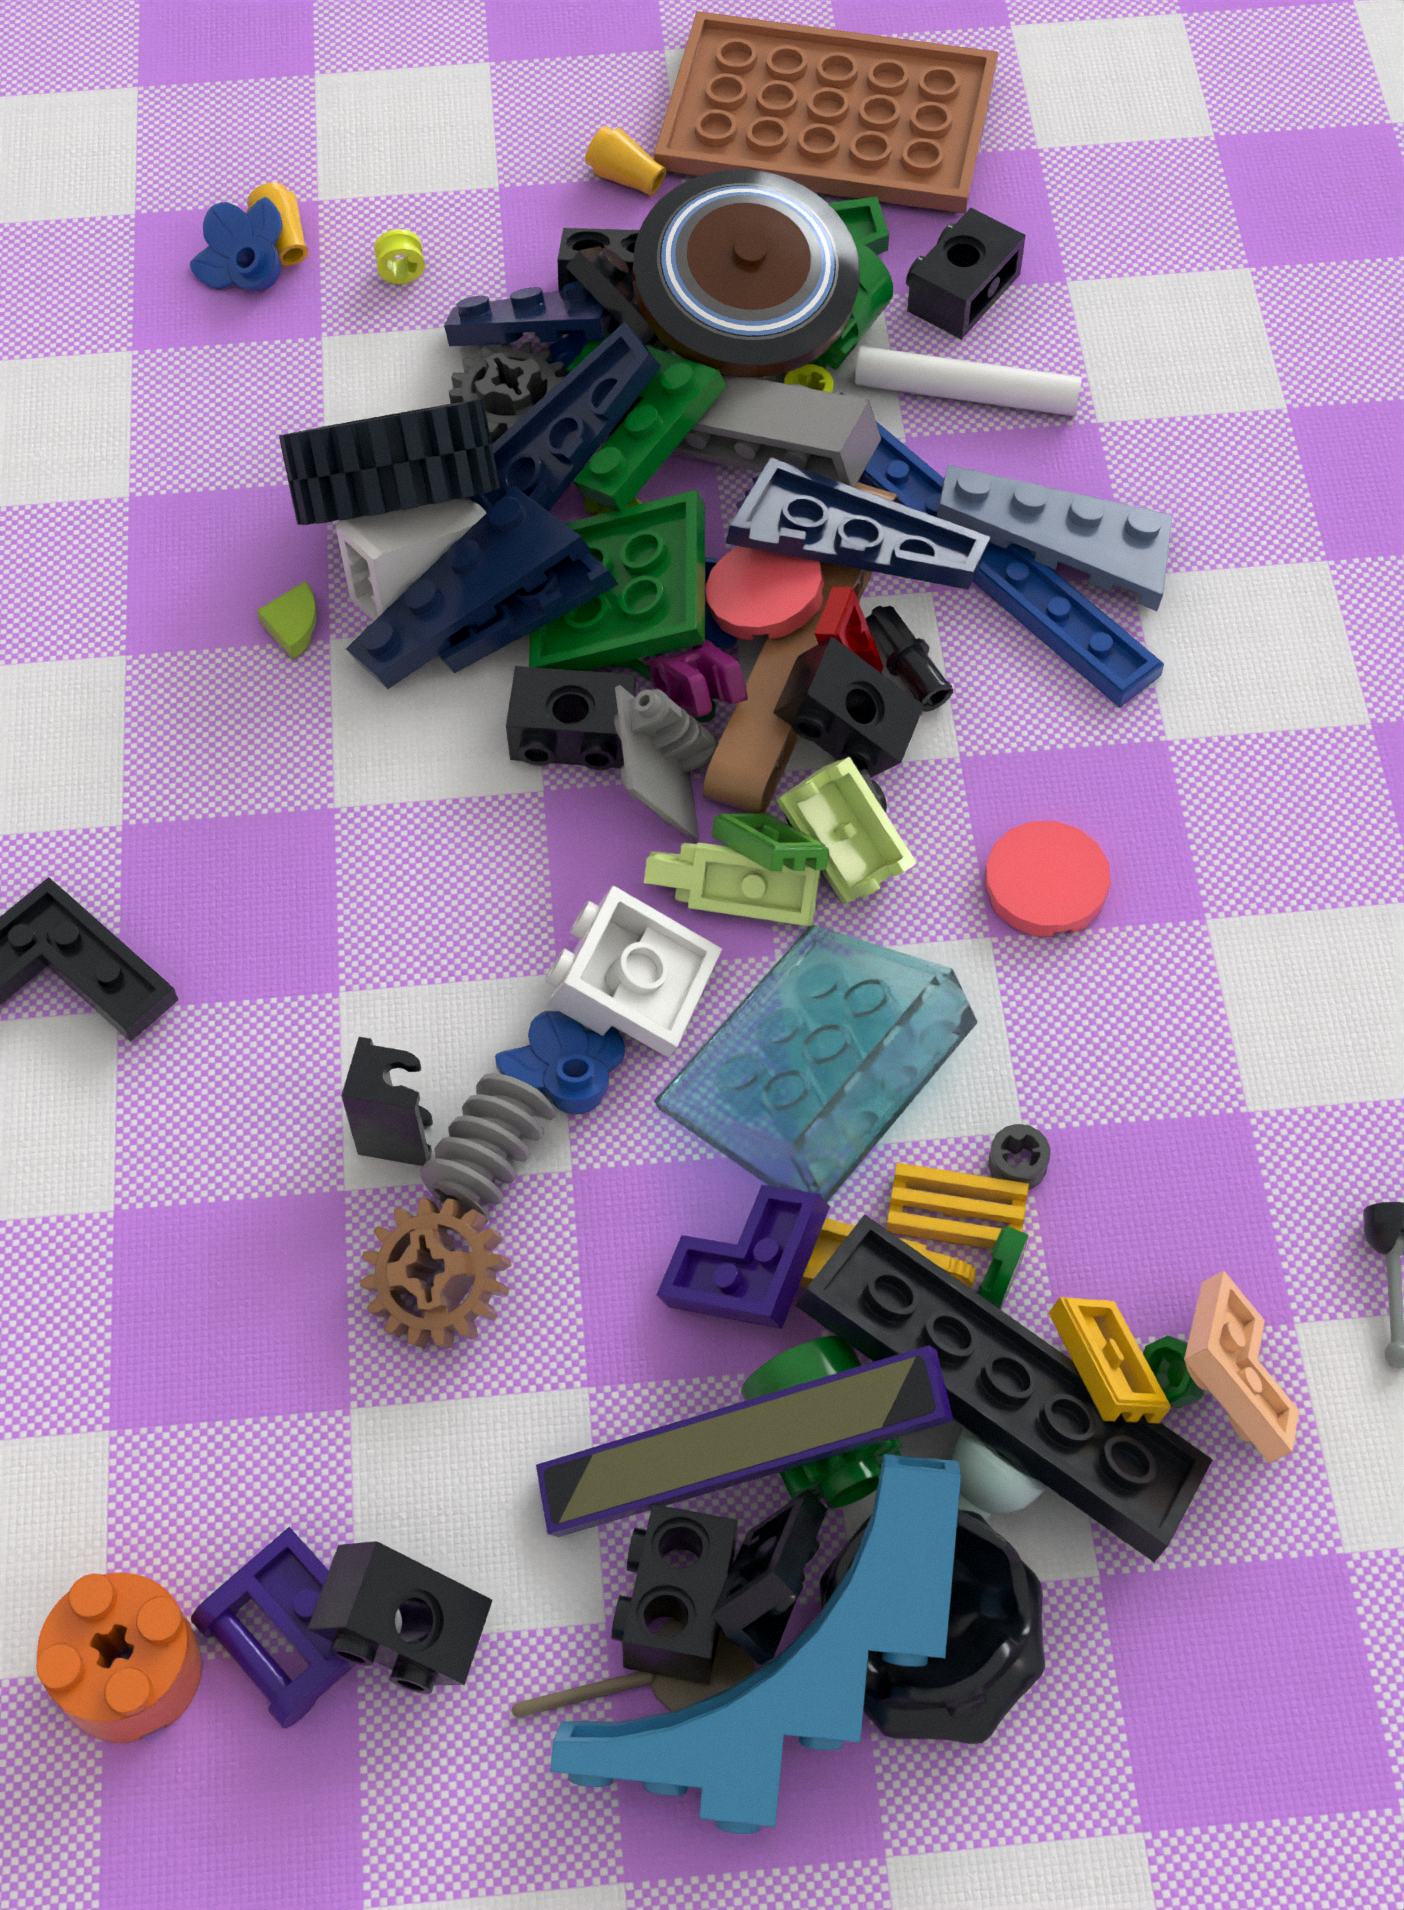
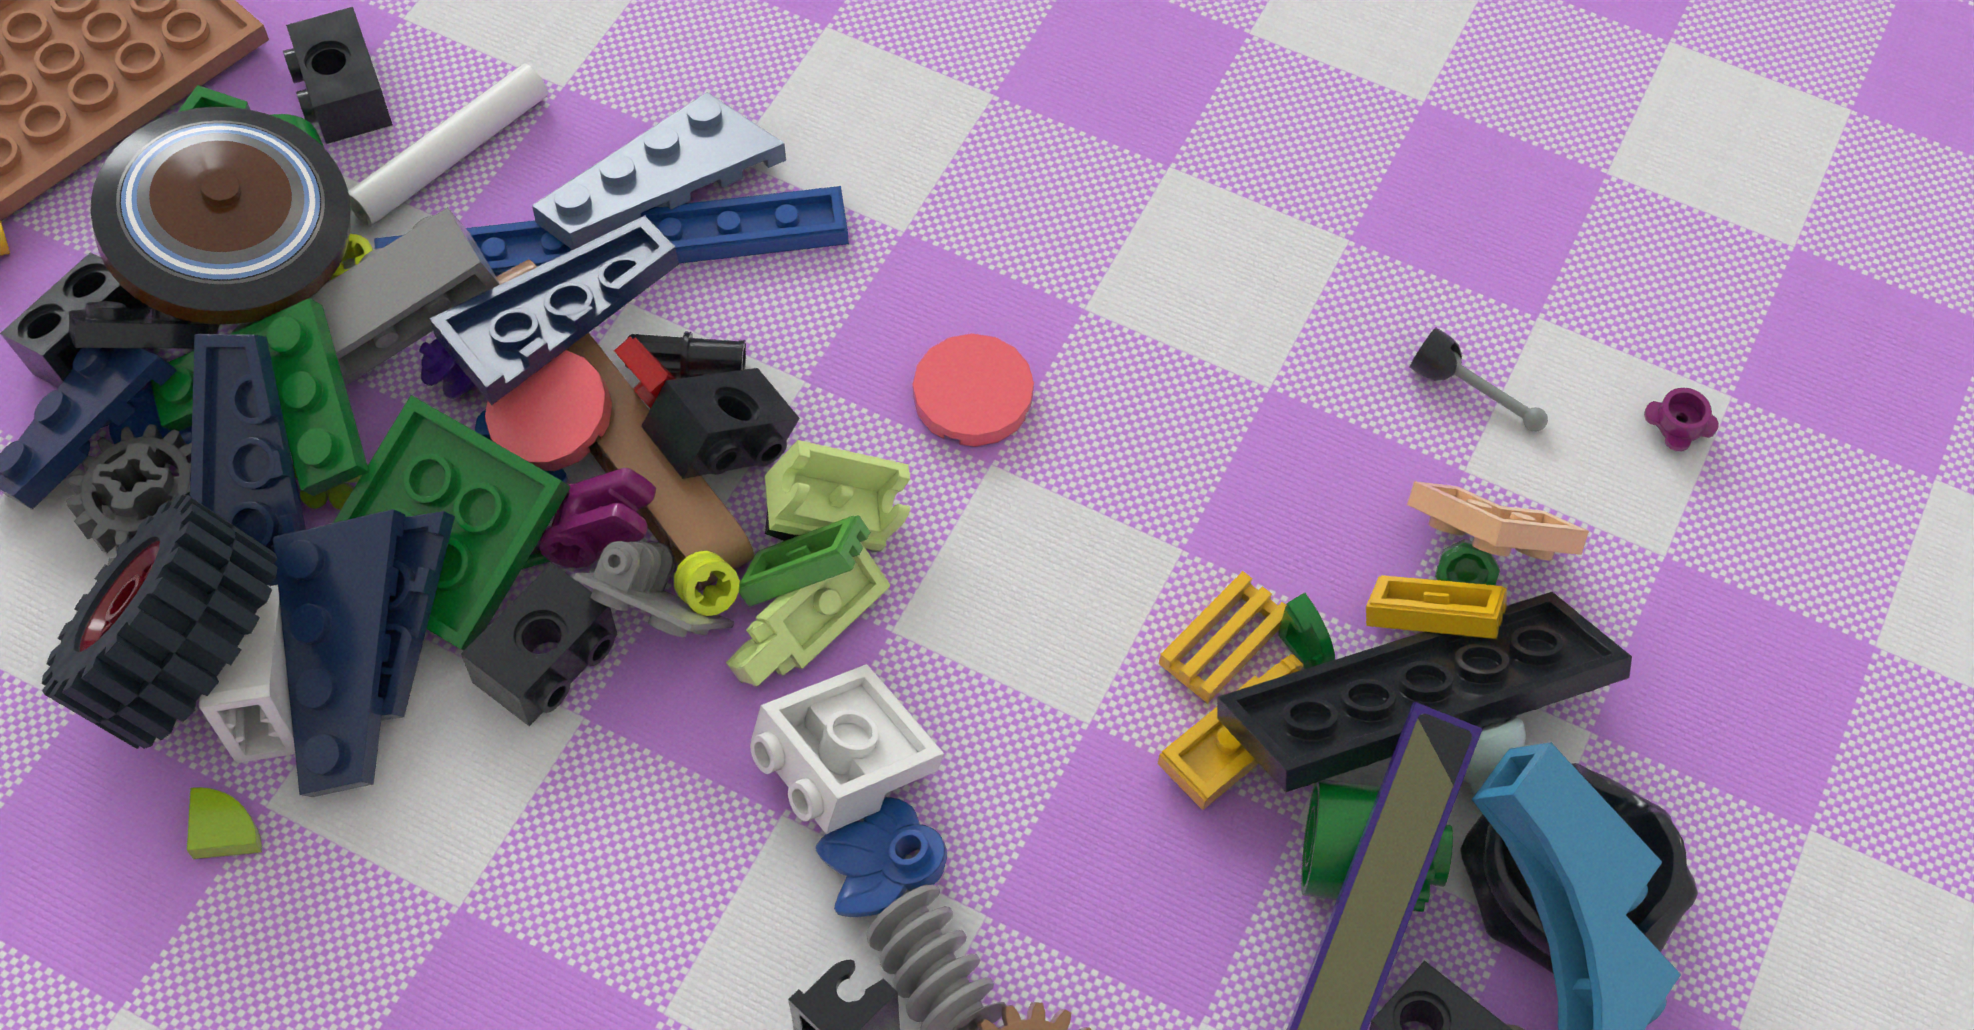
camera: 60 degrees left, 0 degrees up
clear light blue slope [654,924,978,1202] -> none
dark purple plate [656,1185,830,1329] -> none
black bracket [711,1489,828,1665] -> none
dark grey bush [988,1124,1051,1190] -> none
none -> neon yellow bush [674,551,740,616]

